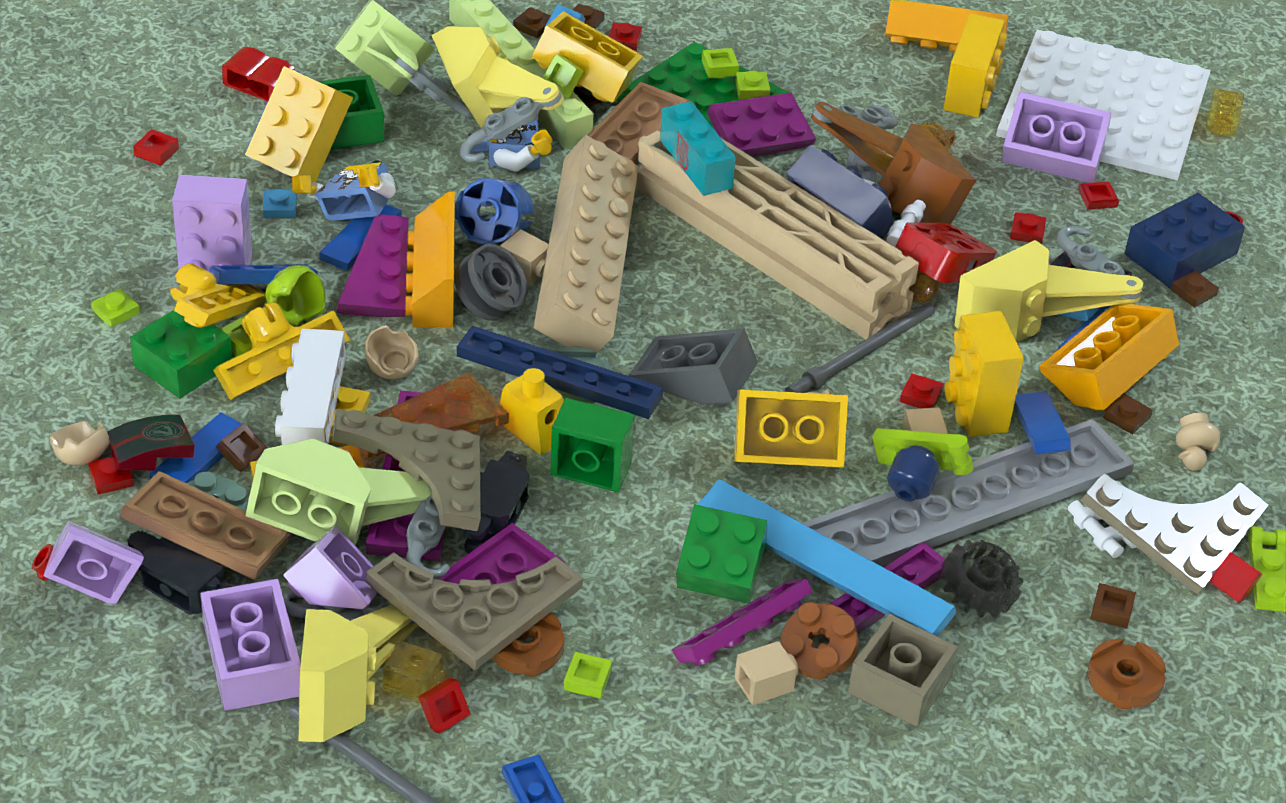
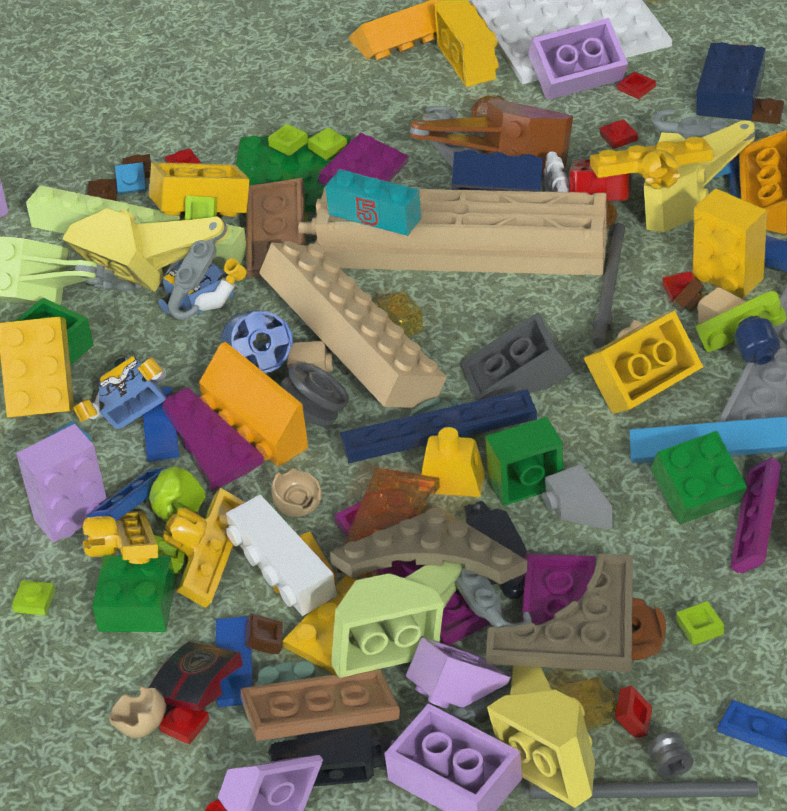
camera: 30 degrees left, 0 degrees up
none -> clear yellow brick [377,290,423,337]
none -> light grey slope [543,464,612,530]
none -> yellow plate [590,137,713,190]
none -> flat silver wheel [648,732,693,779]
none -> reddish brown plate [672,278,704,313]

